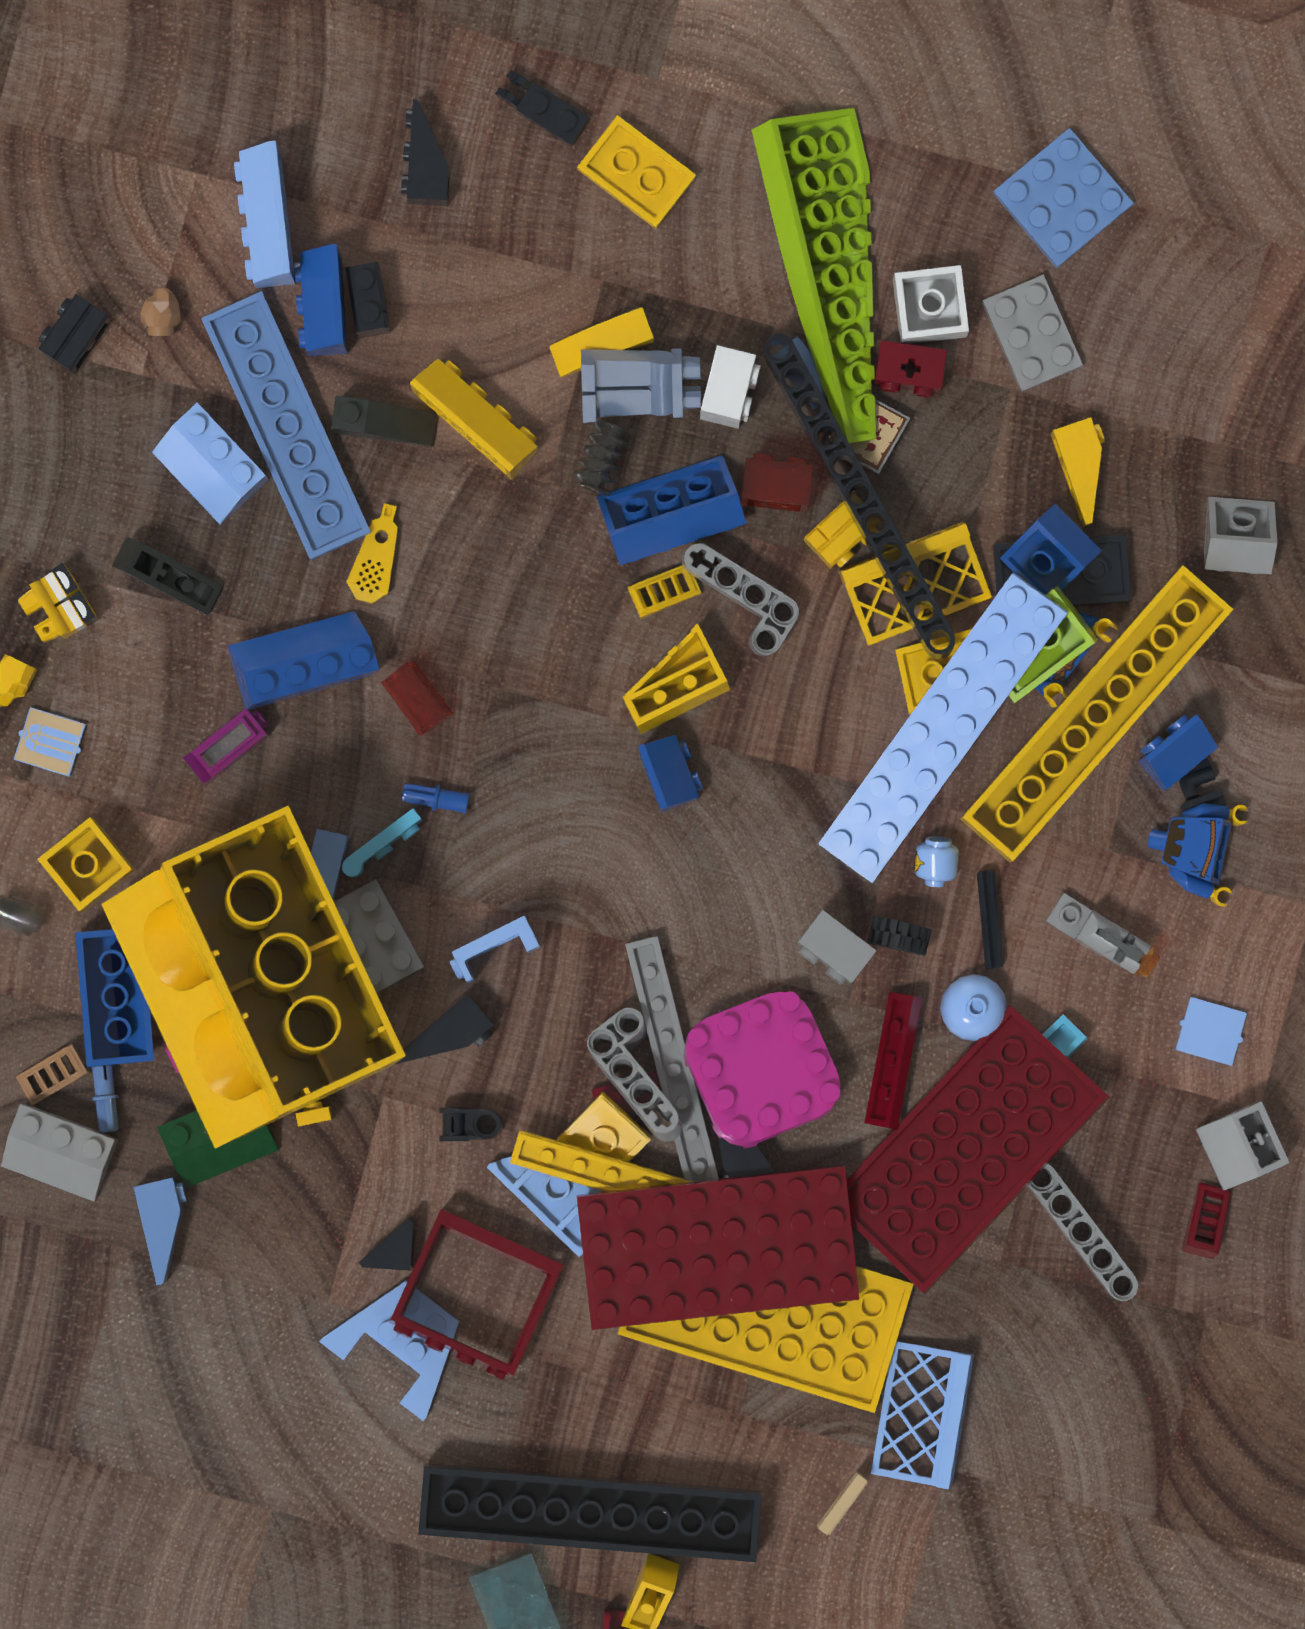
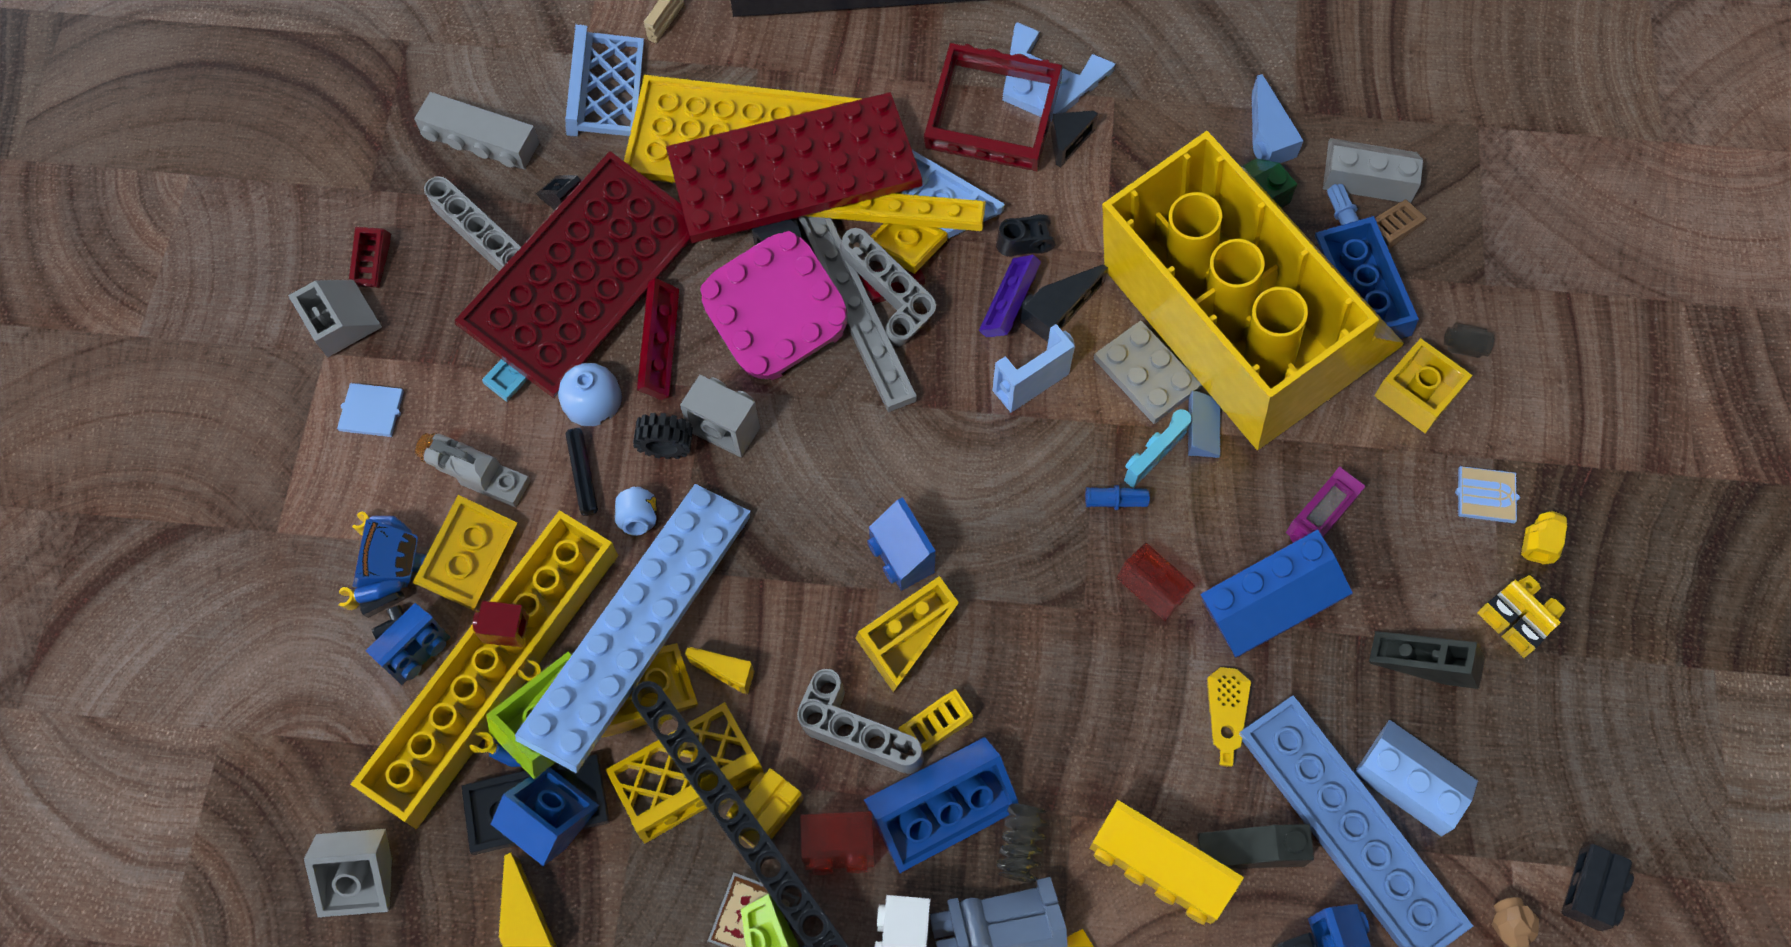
camera: 170 degrees right, 20 degrees down
none -> yellow plate [413,495,517,610]
none -> light grey brick [414,92,540,170]
none -> dark red brick [472,601,529,648]
none -> black slope [536,175,581,211]
none -> yellow slope [685,647,754,695]
none -> dark purple plate [979,255,1041,338]

